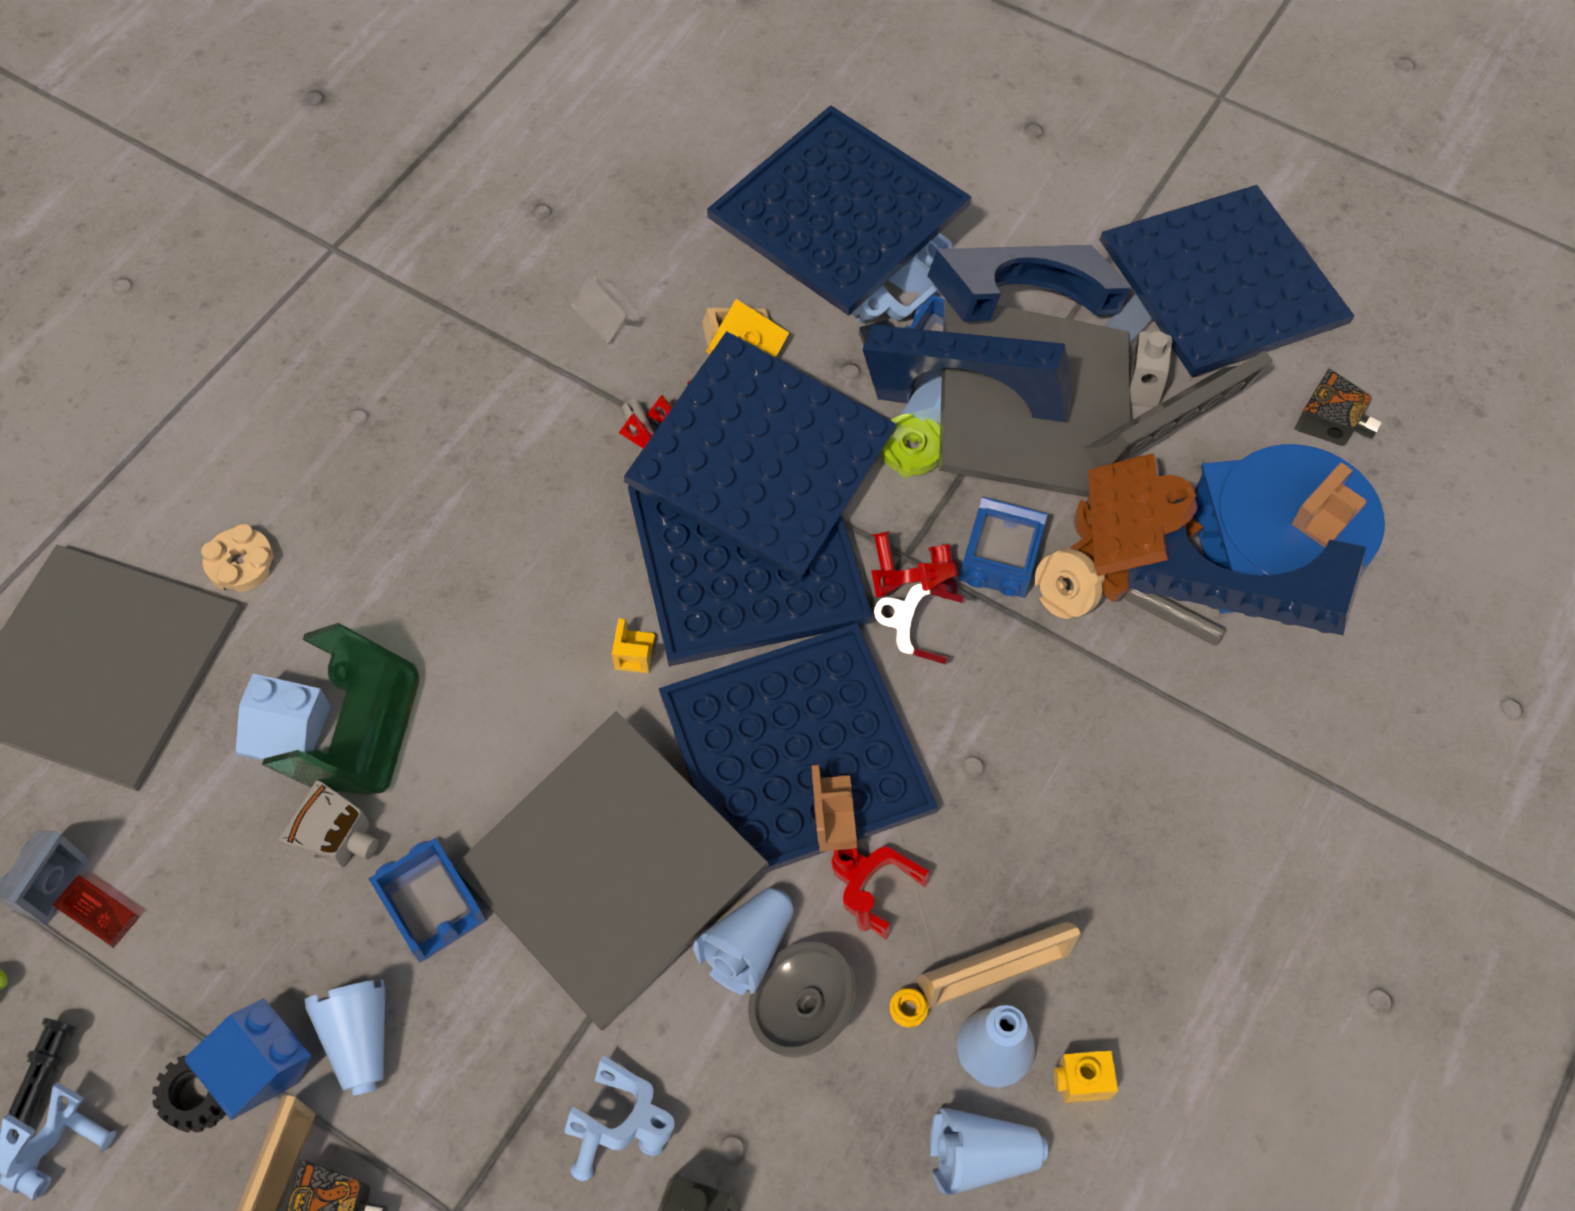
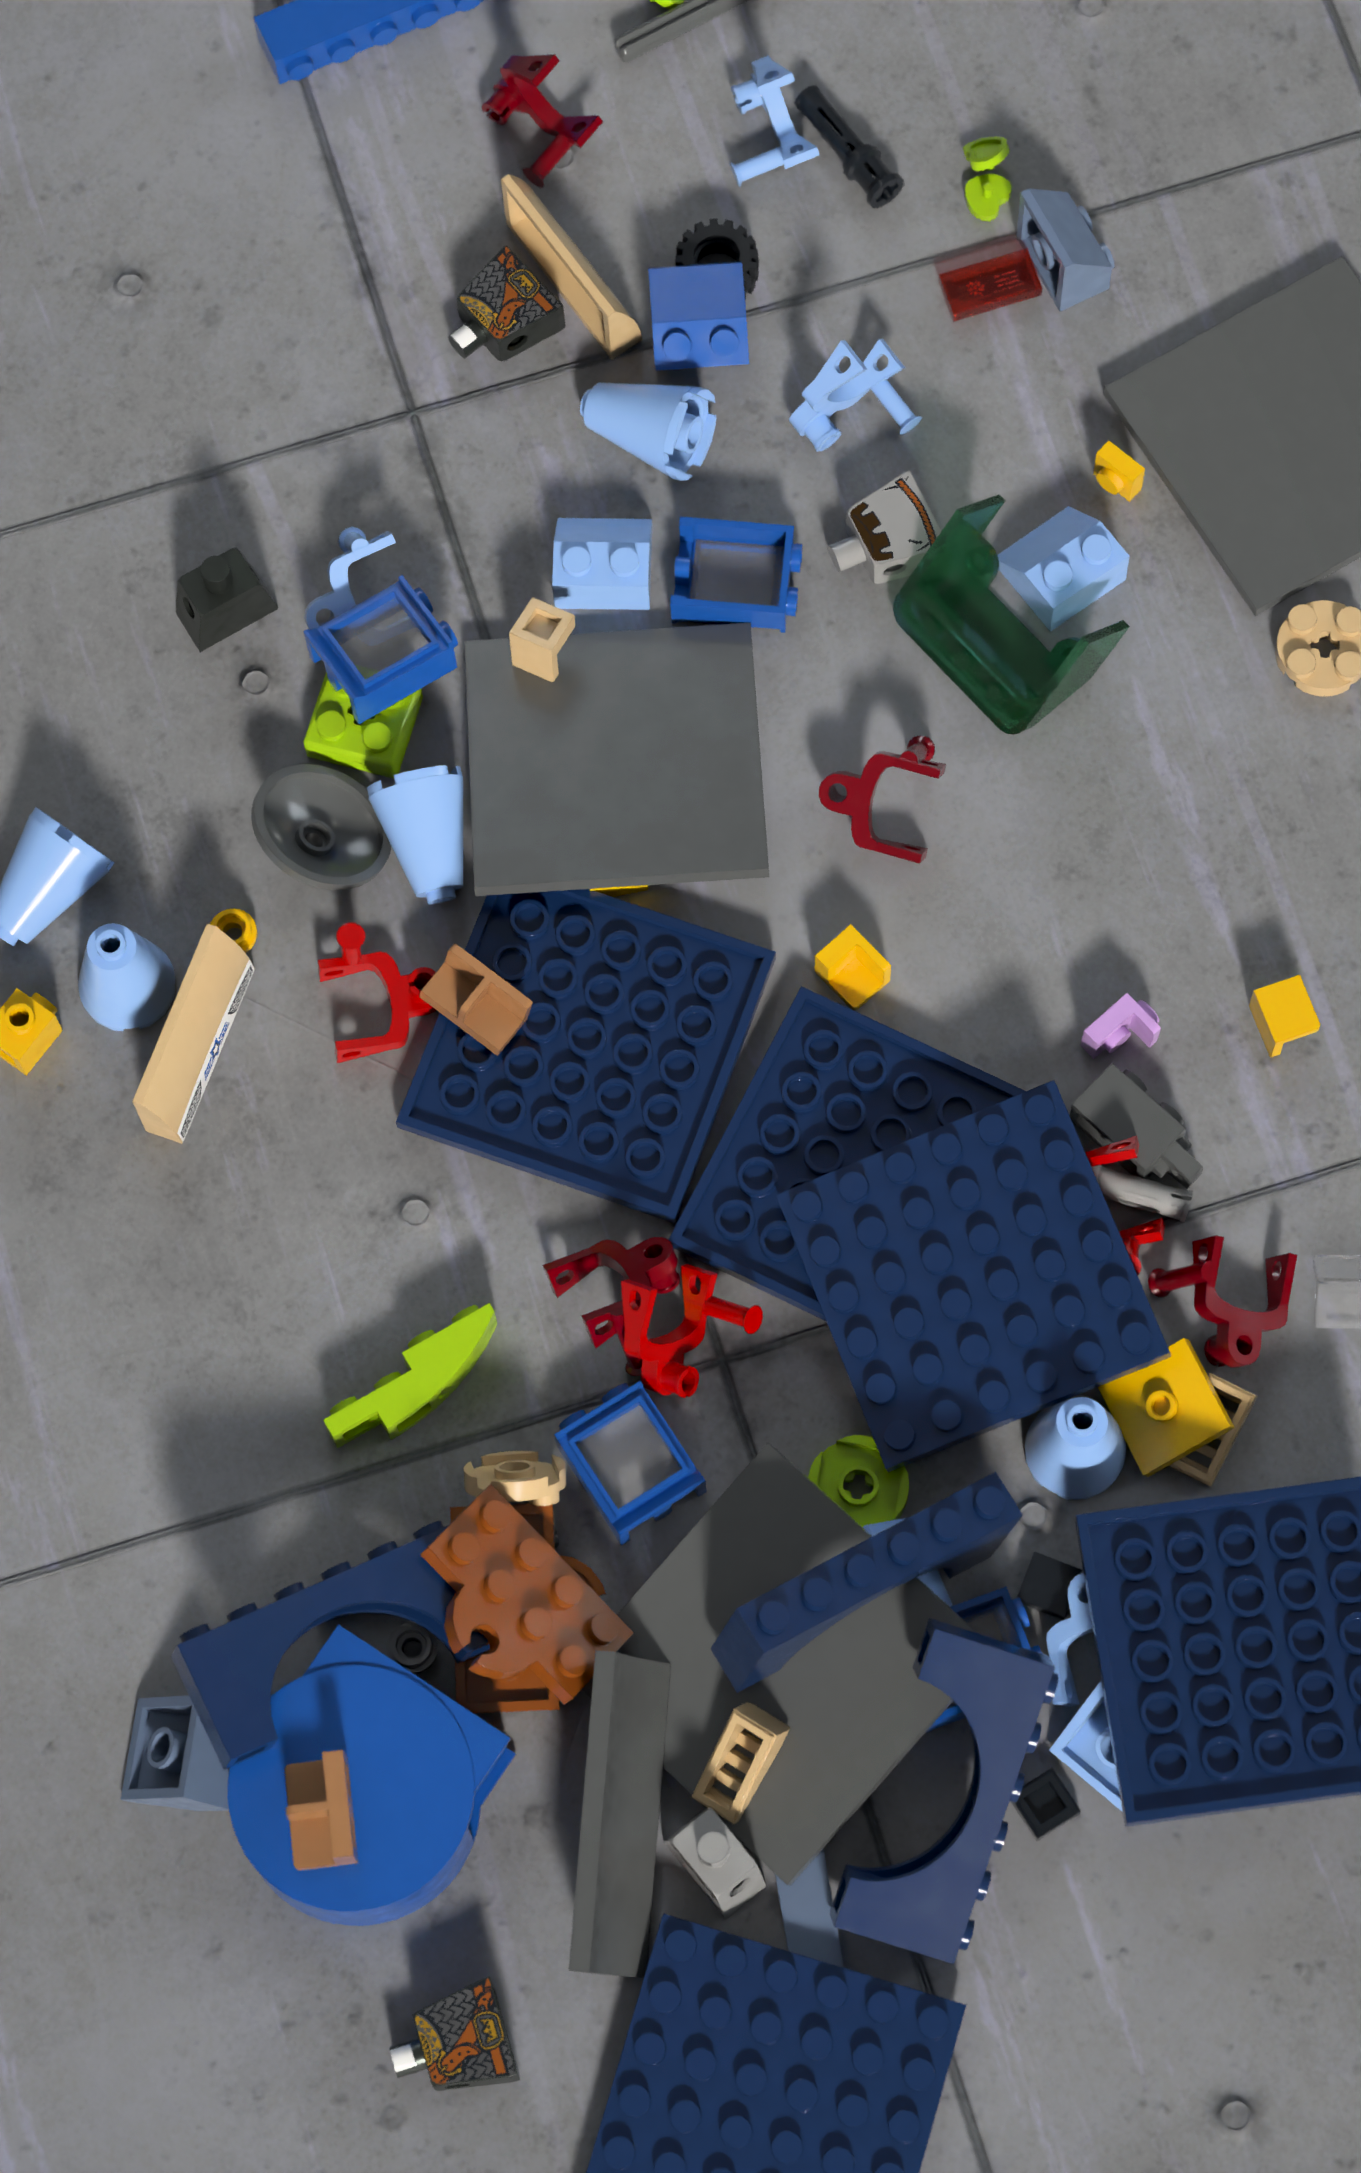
camera: 135 degrees right, 10 degrees up
none -> sand blue slope [120,1695,230,1811]
none -> blue window [303,575,458,724]
none -> lime brick [303,666,423,779]
none -> lime slope [323,1303,497,1448]
none -> tan panel [509,597,575,682]
none -> light blue slope [552,518,652,610]
none -> tan slope [691,1702,790,1824]
none -> light blue piece [789,339,922,452]
none -> dark red piece [819,735,946,864]
none -> lime piece [965,174,1012,221]
none -> light blue cone [1025,1397,1126,1500]
none -> dark grey hinge [1070,1063,1203,1189]
none -> lavender bracket [1080,993,1161,1059]
none -> yellow plate [1093,440,1145,502]
none -> dark red piece [1148,1235,1297,1367]
none -> yellow panel [1249,975,1320,1057]

